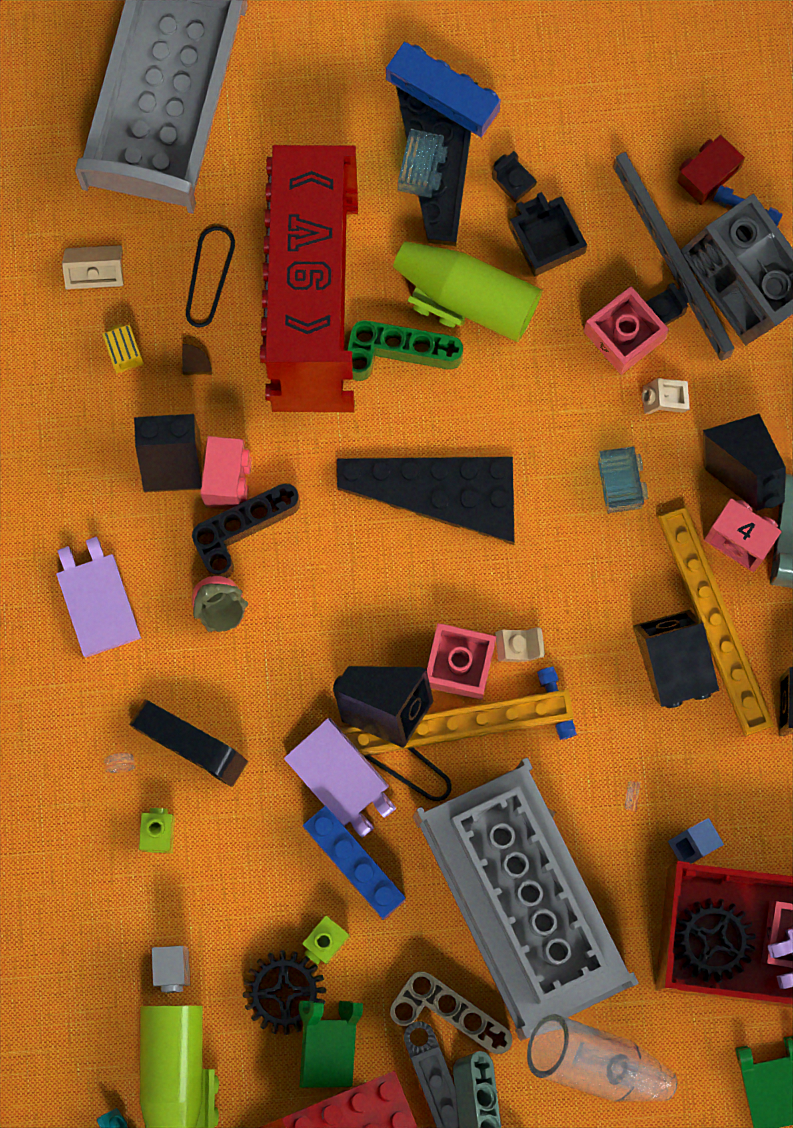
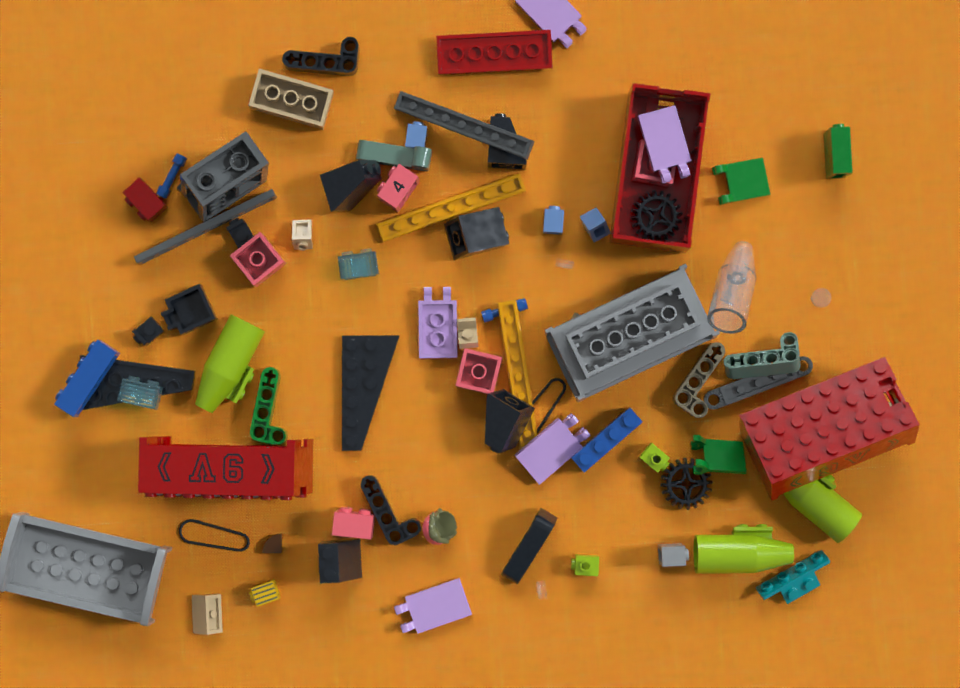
camera: 90 degrees left, 10 degrees up
none -> lavender tile [418,287,458,358]
none -> medium blue brick [543,206,564,235]

